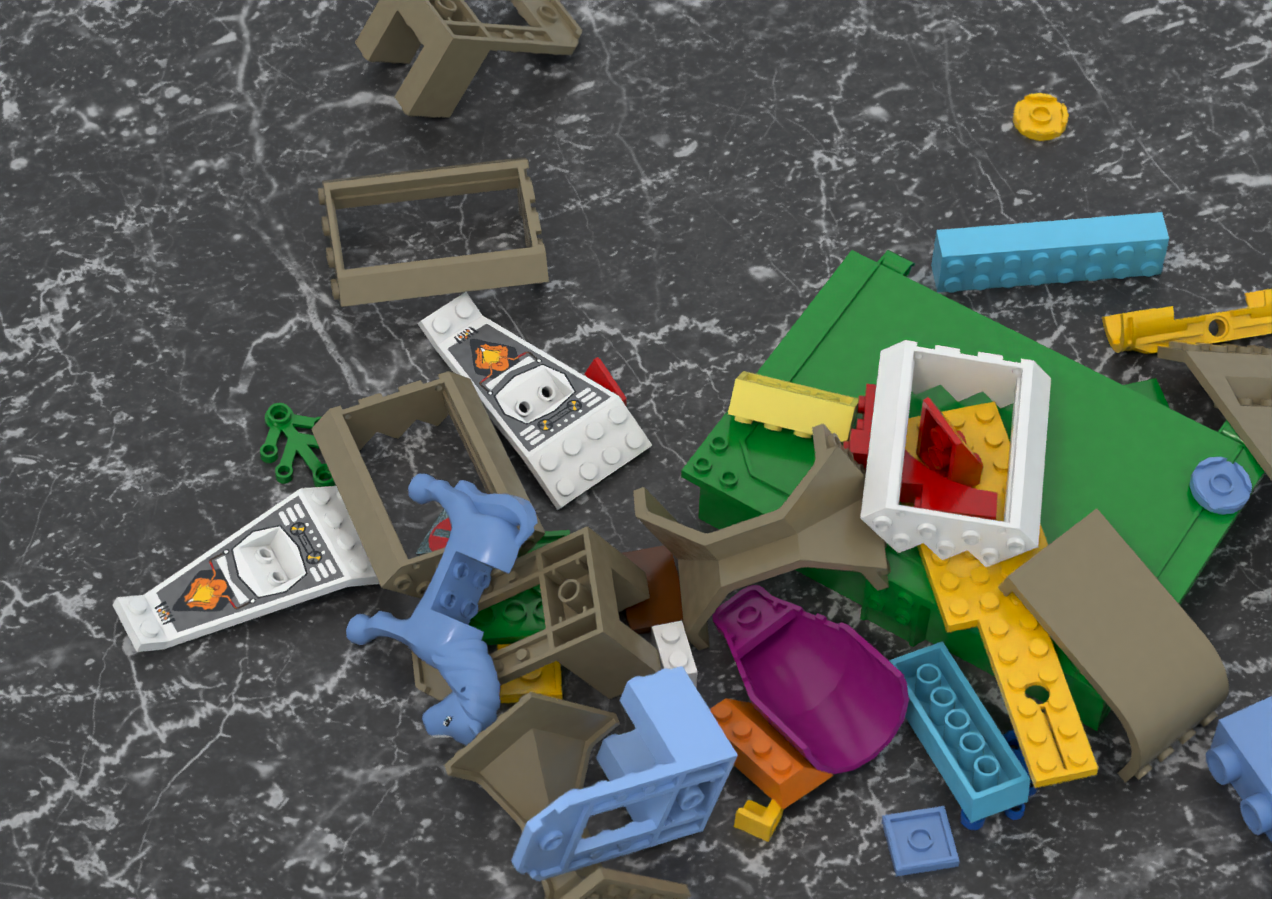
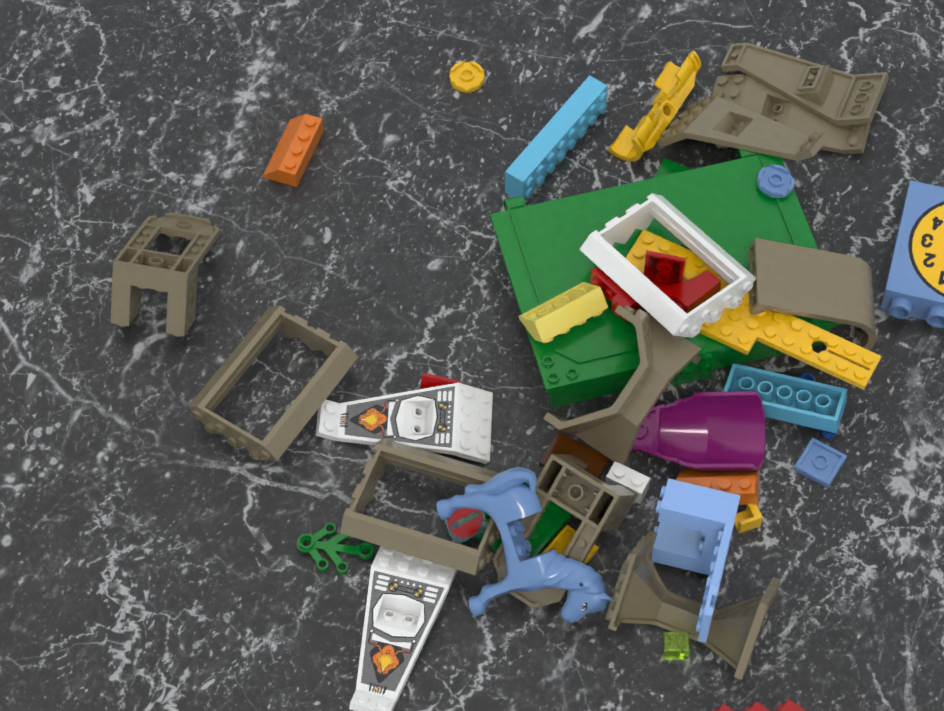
camera: 45 degrees left, 5 degrees up
none -> orange slope [263,114,324,187]
none -> clear neon green panel [663,632,689,659]

